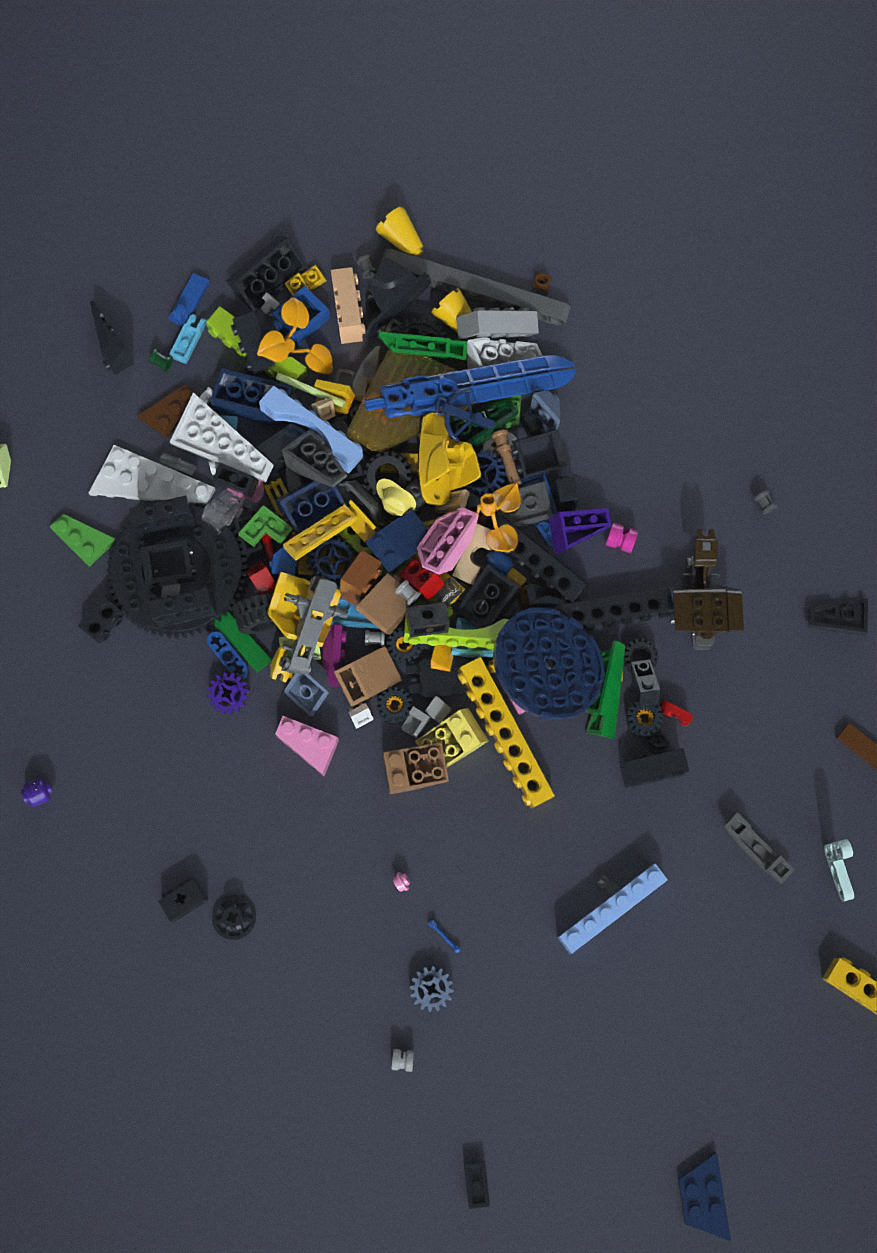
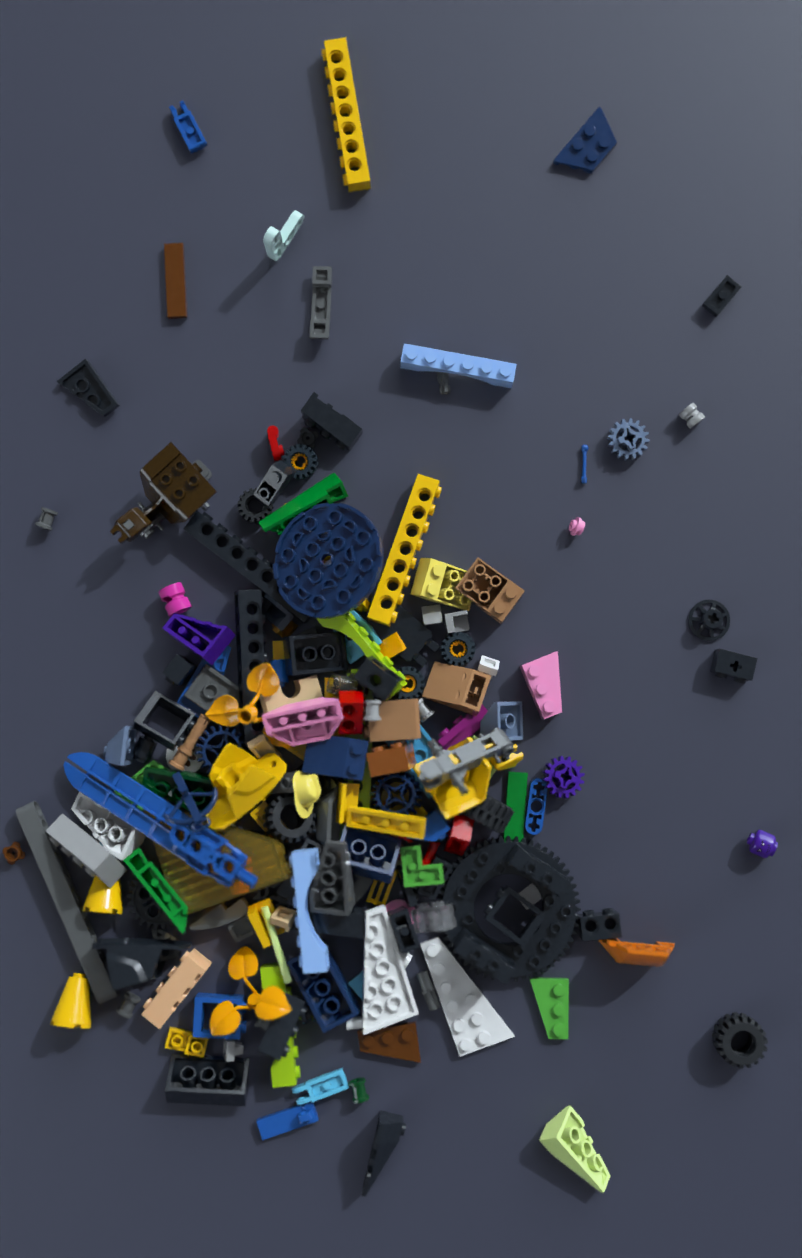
camera: 130 degrees left, 10 degrees up
none -> orange wedge [598,938,675,967]

